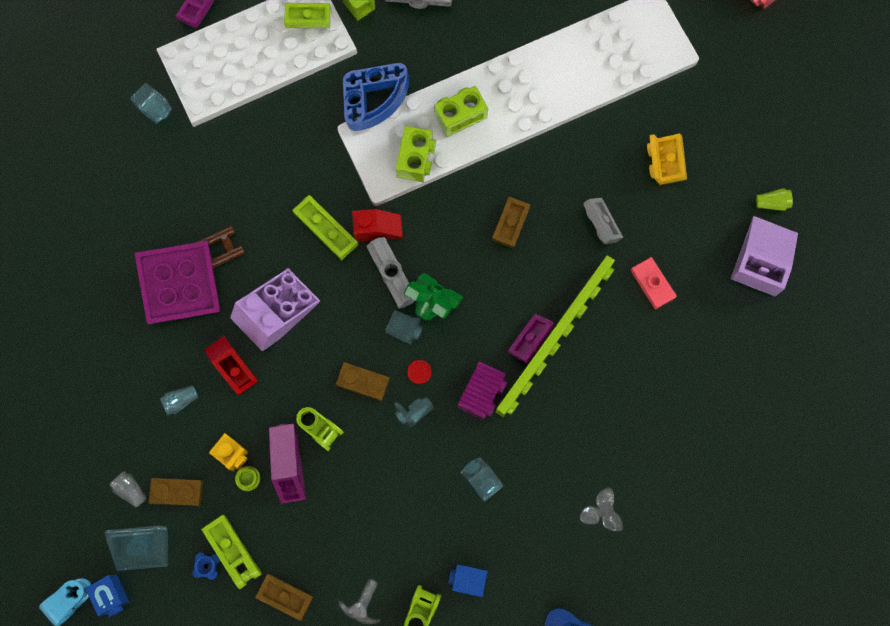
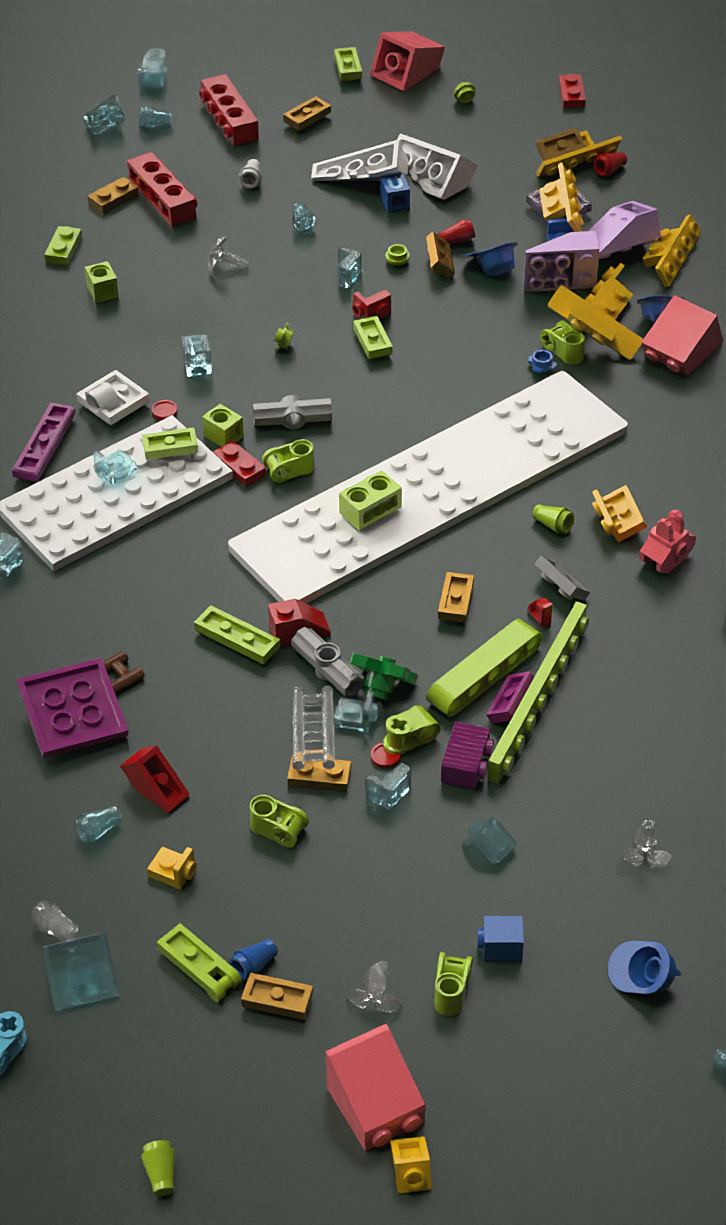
camera: 10 degrees left, 30 degrees down
blue brick [85,575,129,618] -> none
pearl gold plate [149,478,203,506] -> none
blue plate [192,553,220,580] -> none
lavender slope [230,268,320,351] -> none
lime plate [235,466,261,491] -> none
magenta slope [269,424,306,504] -> none
blue beam [343,63,409,131] -> none
lime brick [396,126,436,183] -> none
coral plate [630,257,677,310] -> none
none -> clear light blue bracket [93,449,137,485]
none -> plate [213,441,266,487]
none -> blue cone [229,939,278,980]
none -> lime piece [262,439,315,483]
none -> clear bar [293,686,335,770]
none -> lime piece [383,705,441,755]
none -> lime beam [426,618,543,717]
none -> red tile [527,598,553,628]
none -> lime cone [532,504,575,534]
none -> coral hinge [639,509,696,573]

